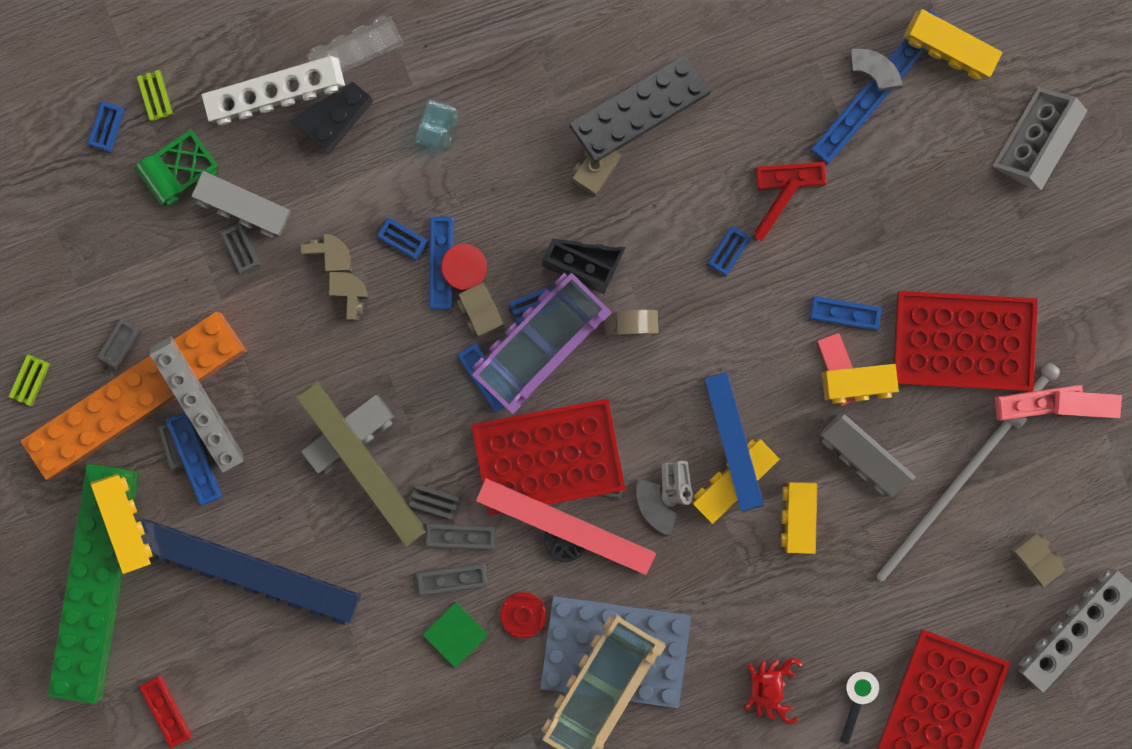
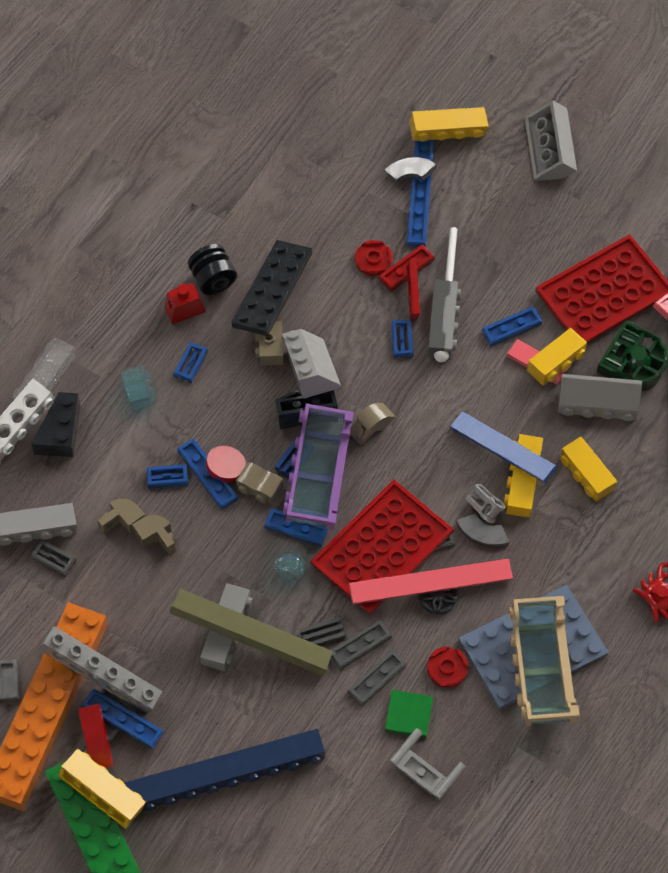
camera: 35 degrees left, 25 degrees down
none -> red tile [78,704,114,768]
none -> red torso [165,283,206,324]
none -> blue tile [174,342,208,384]
none -> black wheel [187,244,237,295]
none -> clear light blue head [275,552,306,580]
none -> light grey slope [282,329,341,398]
none -> red tile [355,240,393,276]
none -> light grey plate [390,728,466,800]
none -> piece [428,227,461,362]
none -> dark green connector [597,320,668,391]

